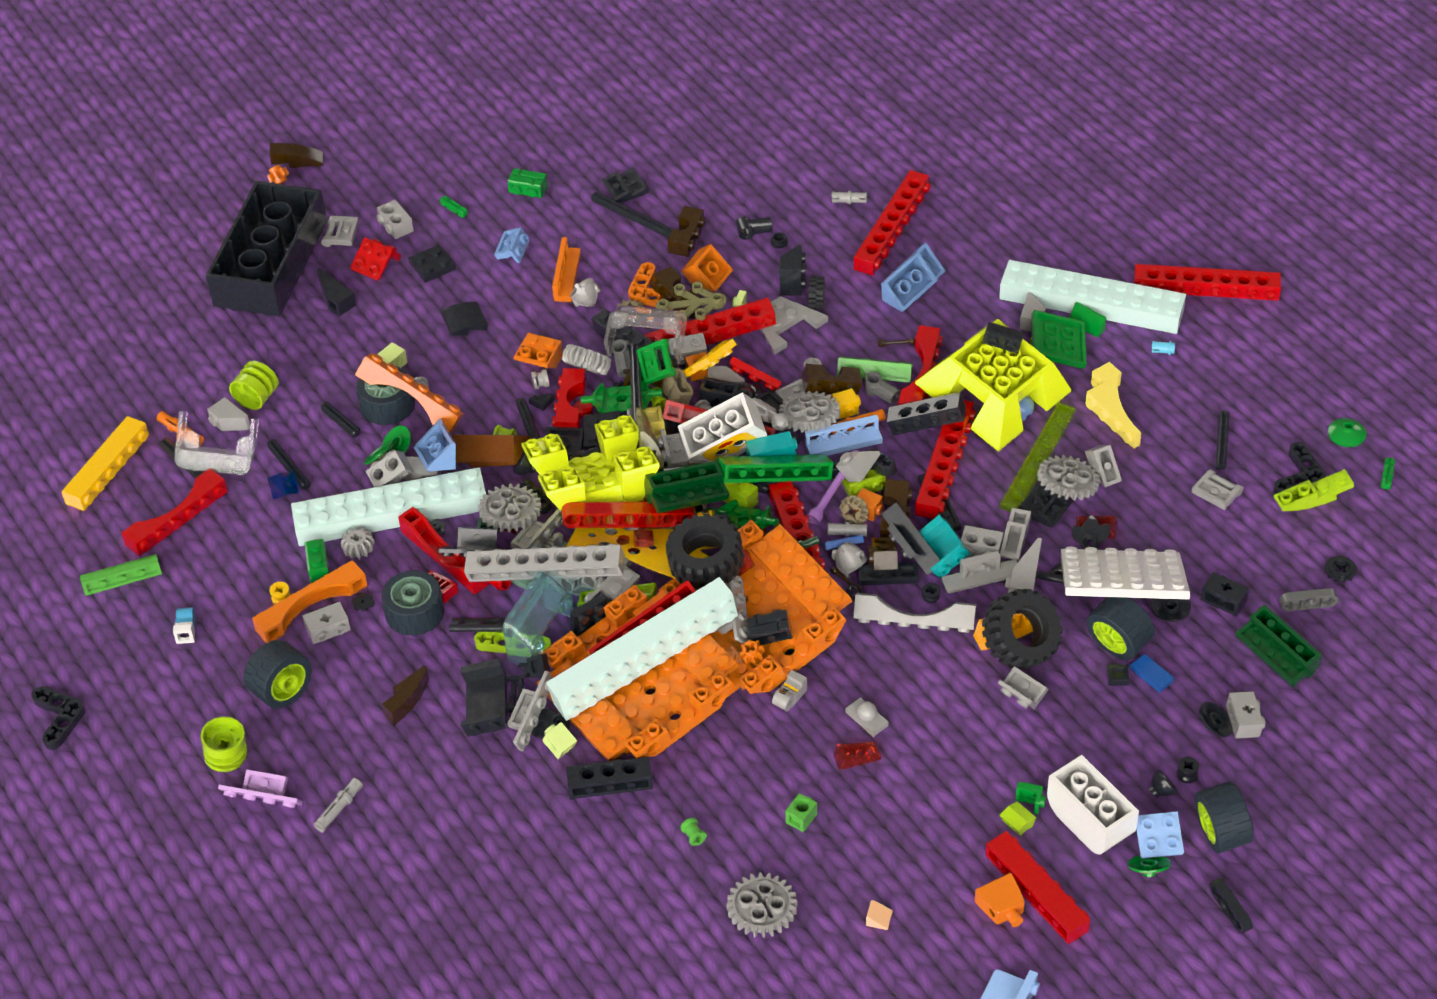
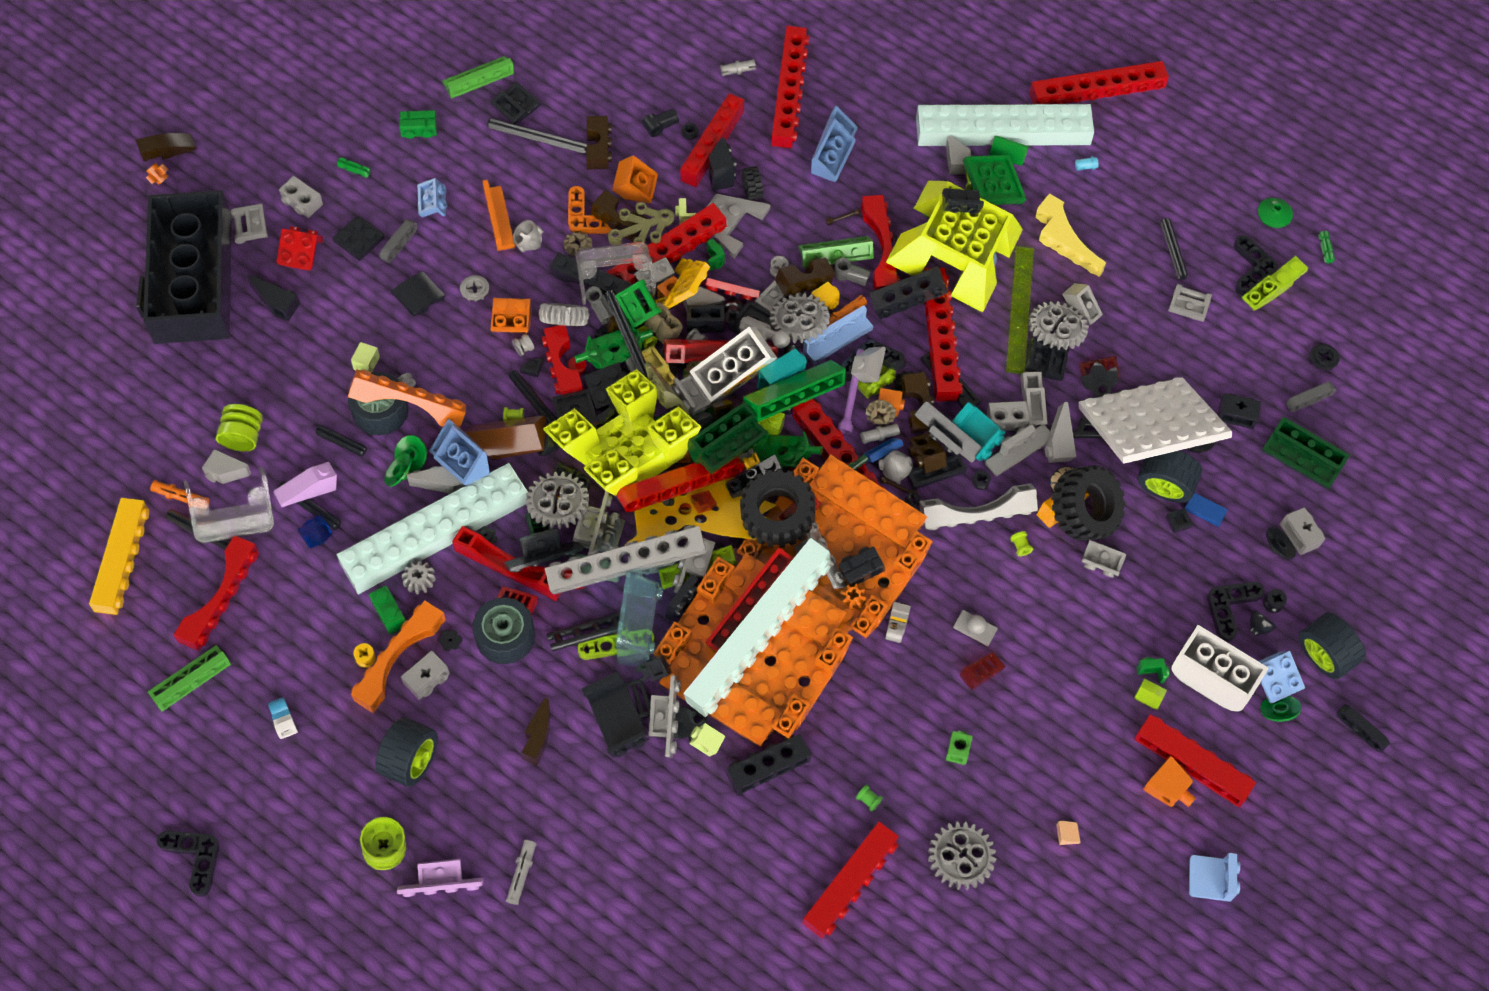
camera: 25 degrees left, 15 degrees up
light grey brick [366,450,414,487] -> none
none -> lavender slope [274,462,337,507]
none -> dark grey beam [380,219,418,263]
none -> bright green fence [442,56,514,99]
none -> light grey gear [460,275,490,302]
none -> red brick [681,93,744,188]
none -> green bracket [707,238,725,271]
none -> red brick [802,822,899,939]
none -> lime bush [1010,531,1033,557]
none -> black beam [1207,582,1264,642]

